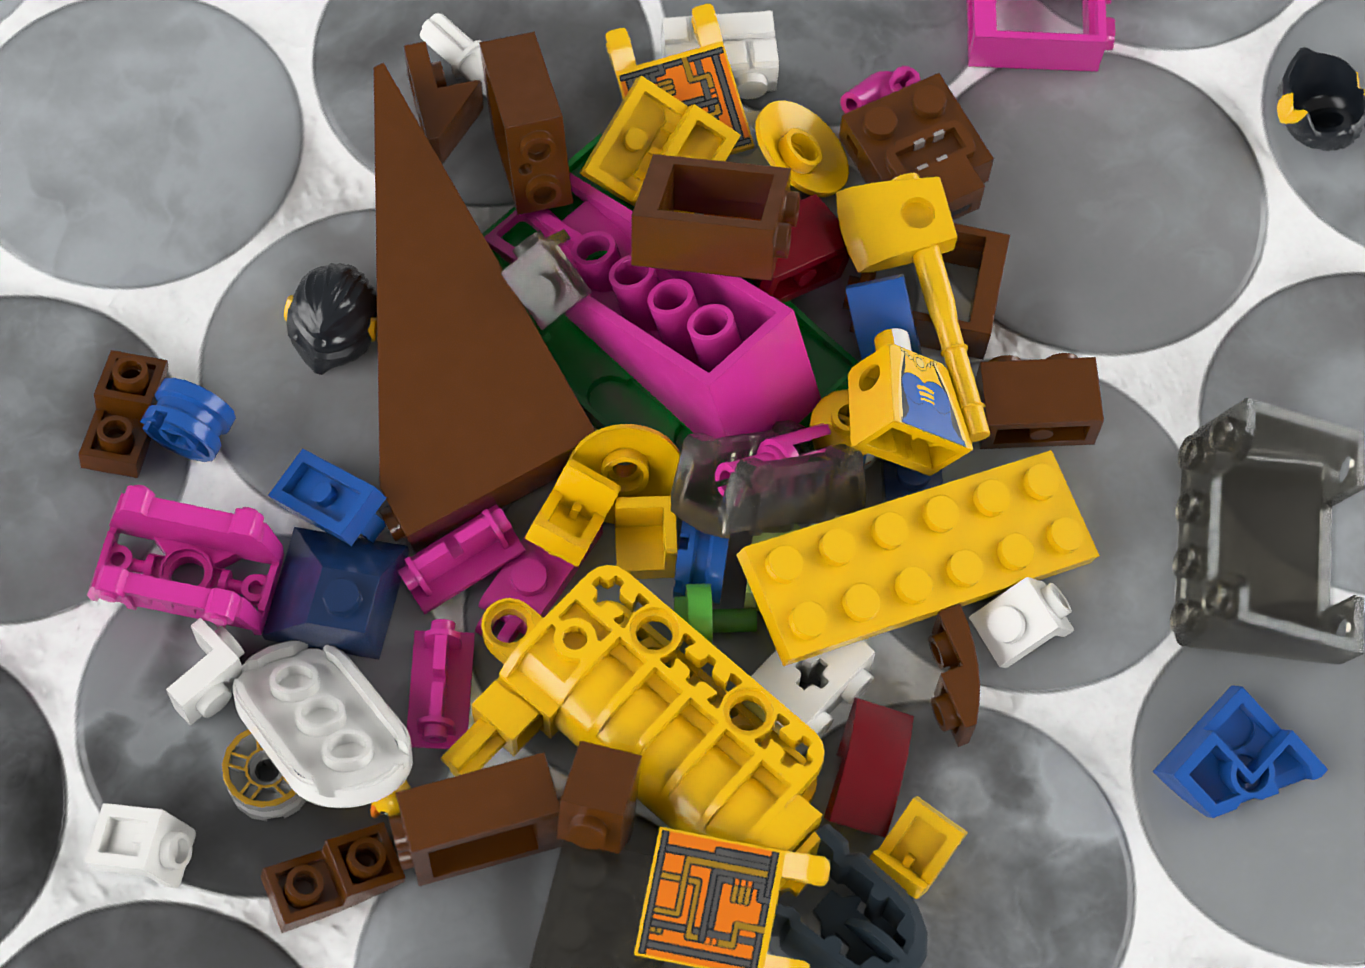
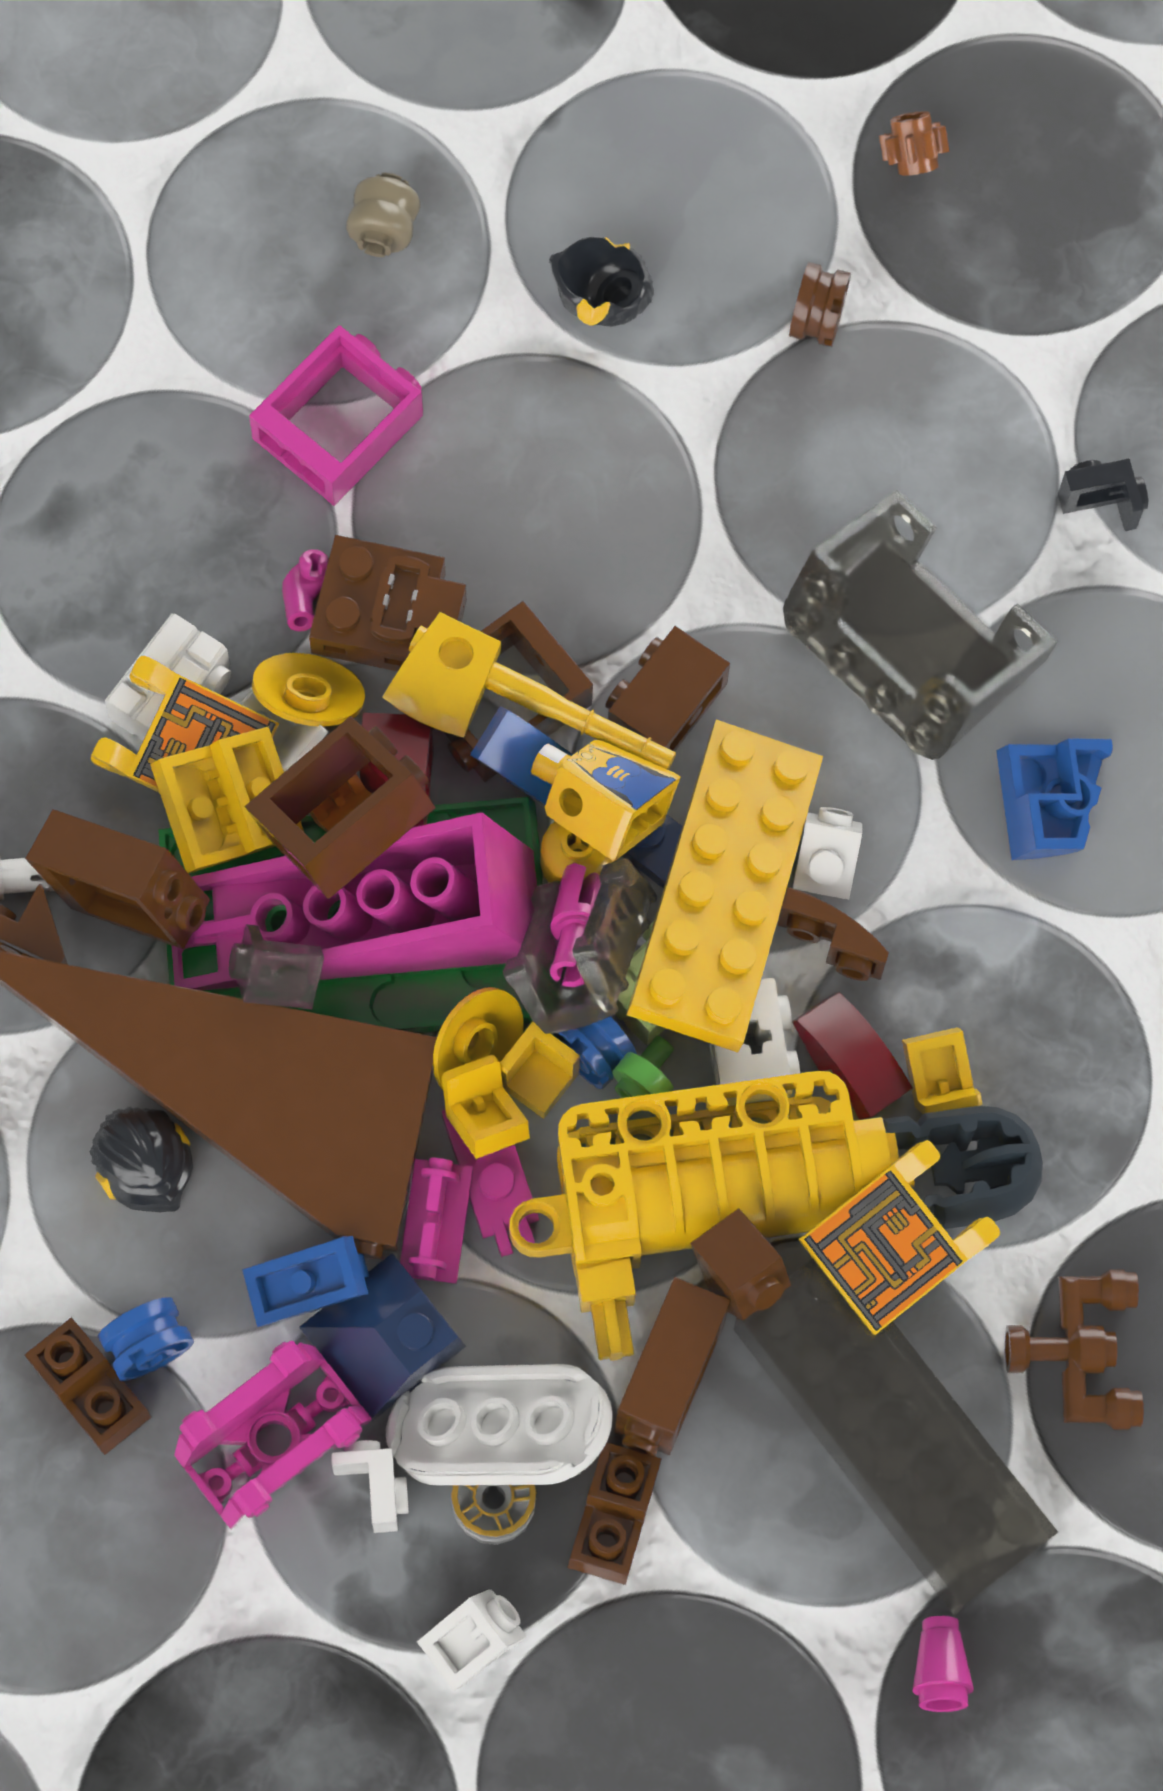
camera: 50 degrees left, 5 degrees up
dark pink hinge [407,619,475,749] -> none

